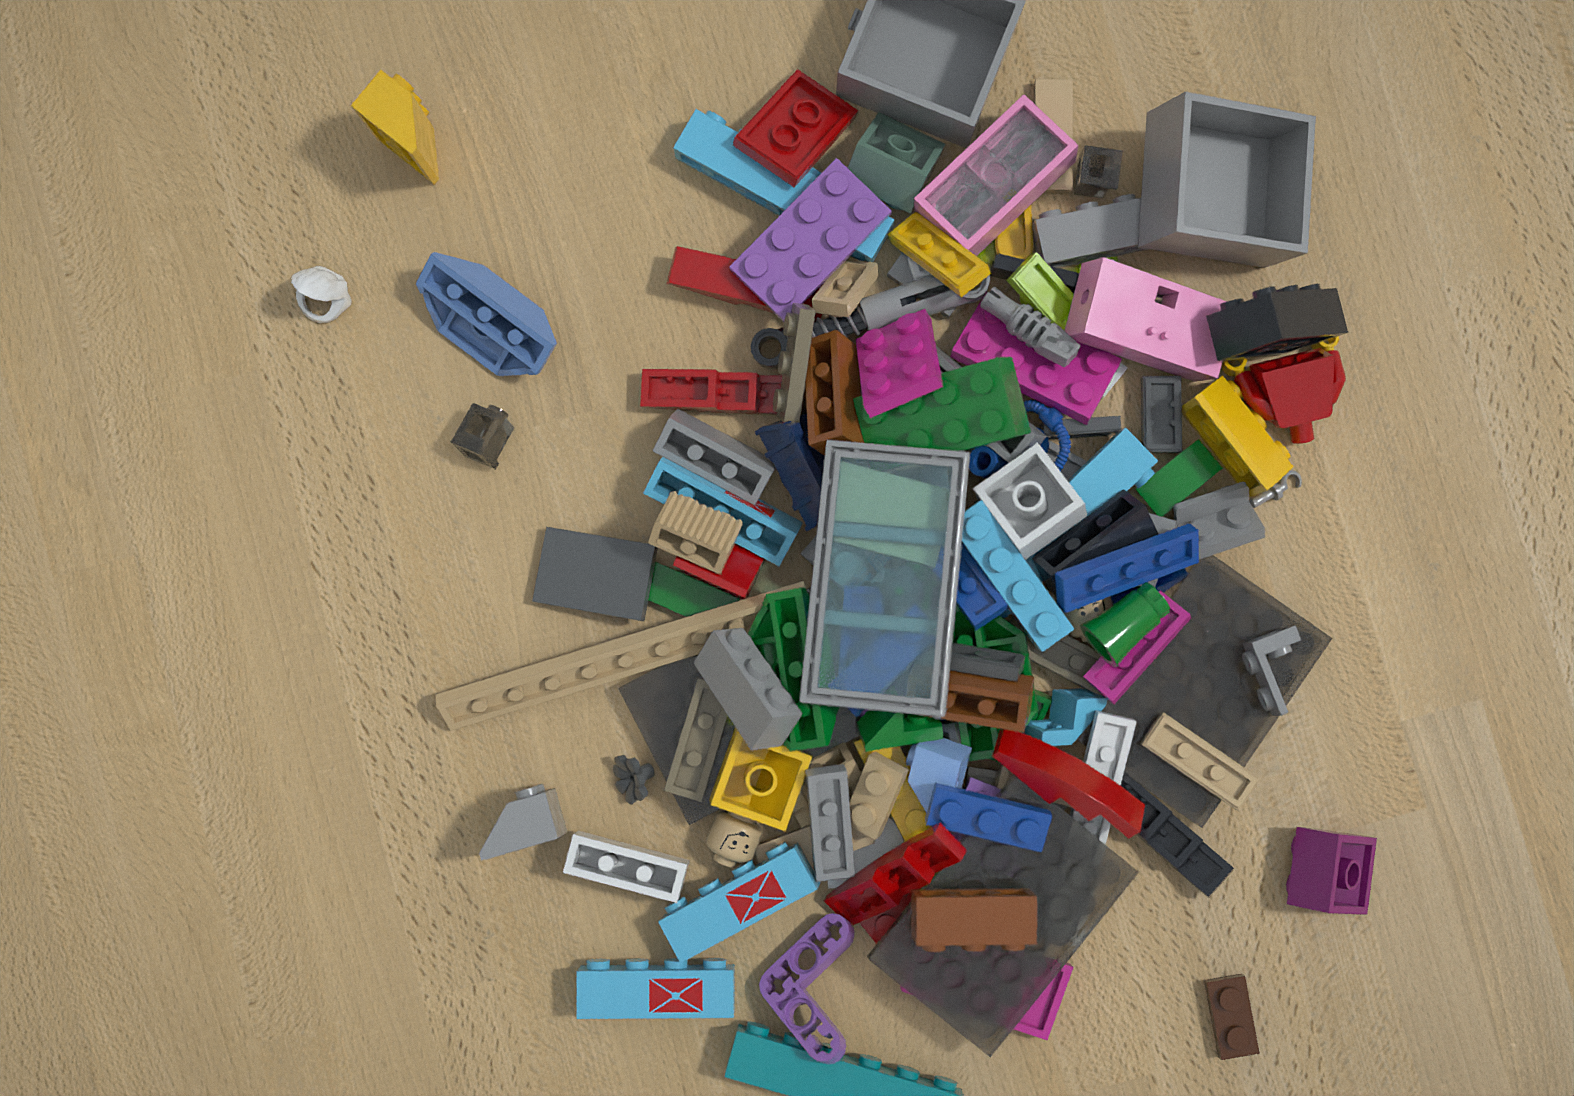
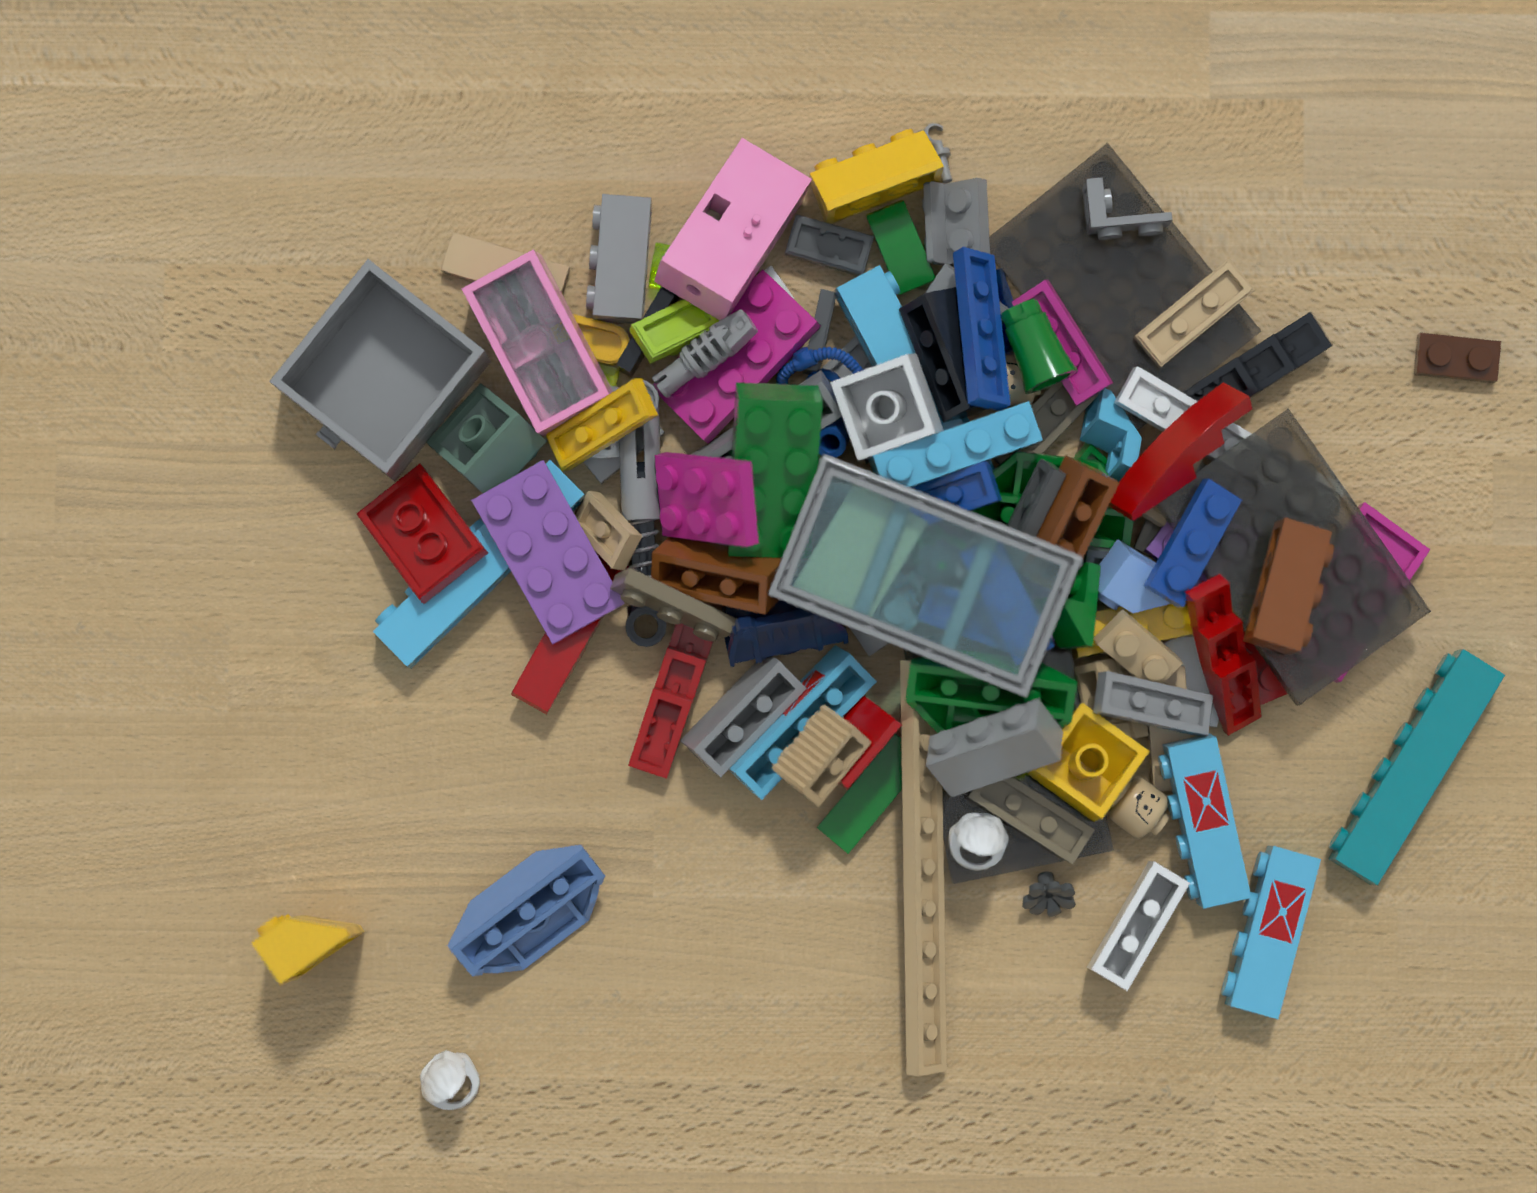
camera: 80 degrees left, 0 degrees up
clear smoke brick [451,403,514,470] -> none
light grey slope [479,784,567,861] -> none
dark grey tile [532,527,658,622] -> none
medium lavender beam [759,913,855,1064] -> none
clear smoke brick [1073,145,1123,199] -> none
light grey container [1138,91,1316,268] -> none
black brick [1206,283,1348,361] -> none
red torso [1222,336,1346,444] -> none
magenta slope [1286,827,1377,915] -> none
none -> white piece [948,813,1009,871]

